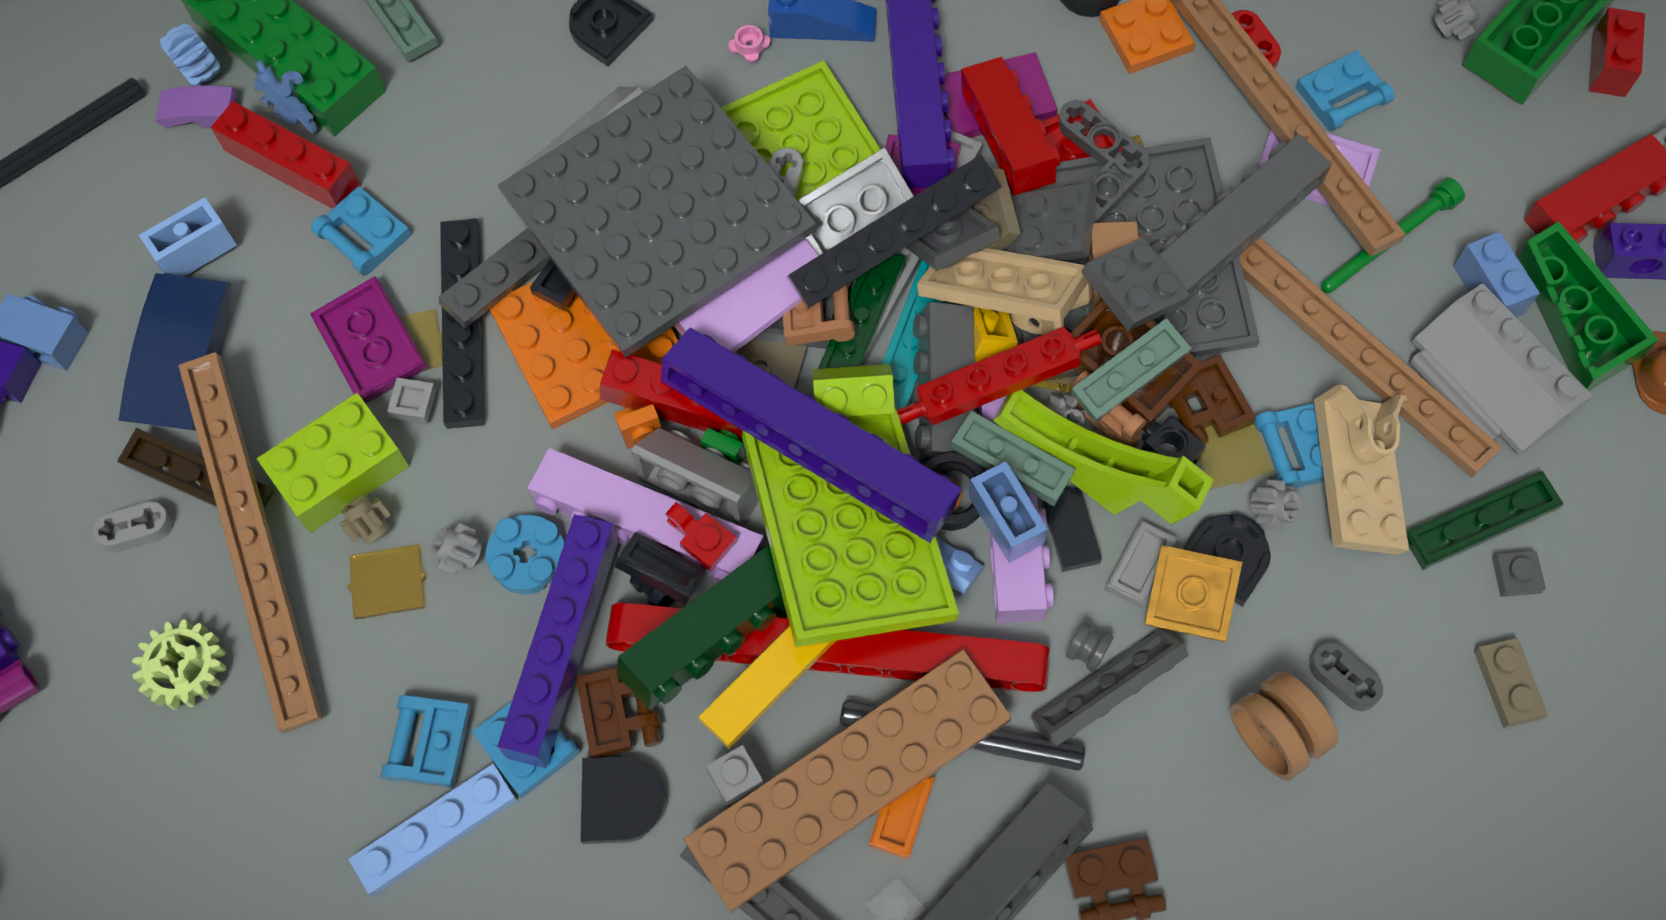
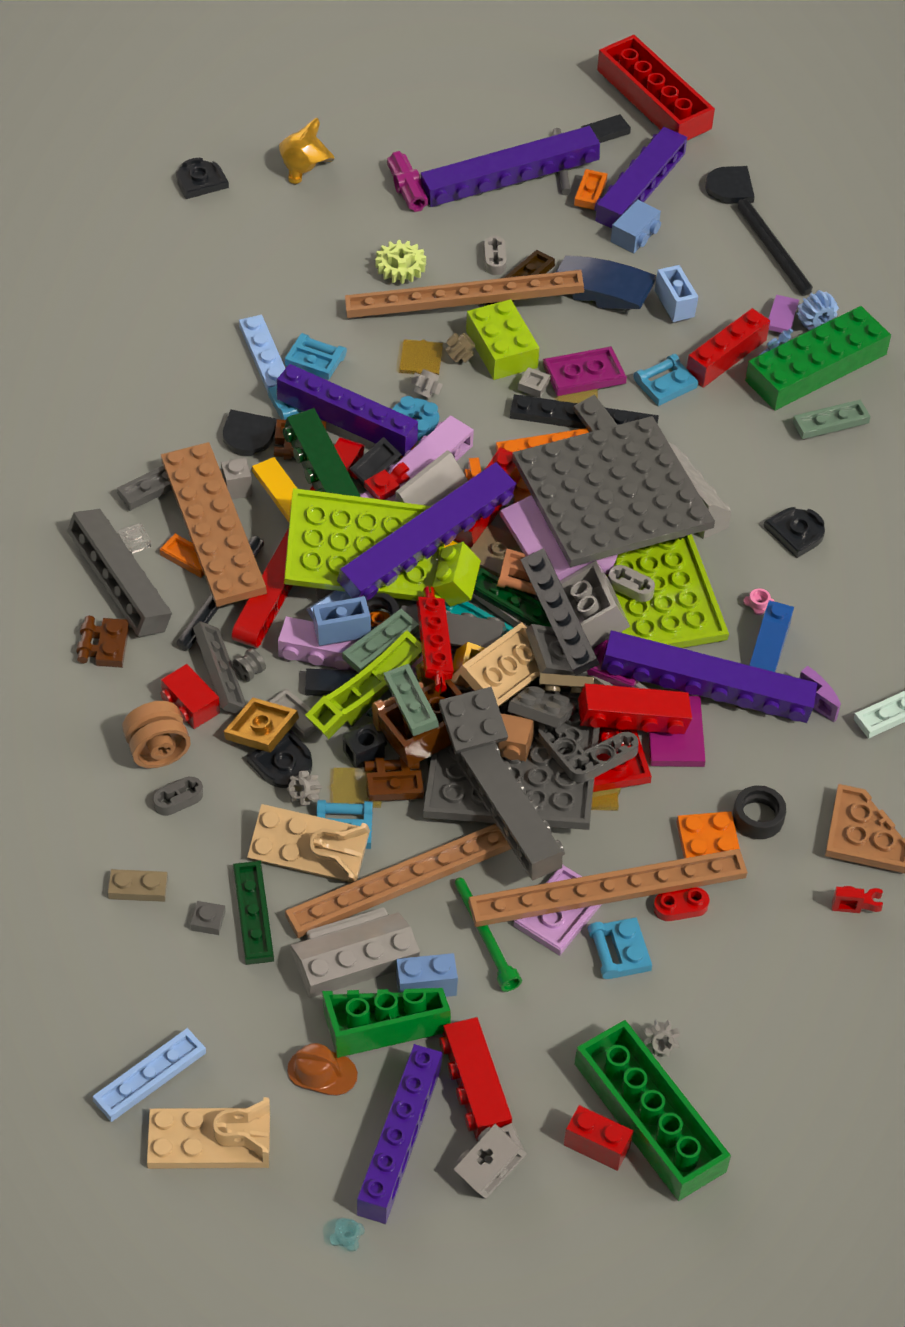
camera: 100 degrees right, 15 degrees down
none -> red brick [160,664,220,729]

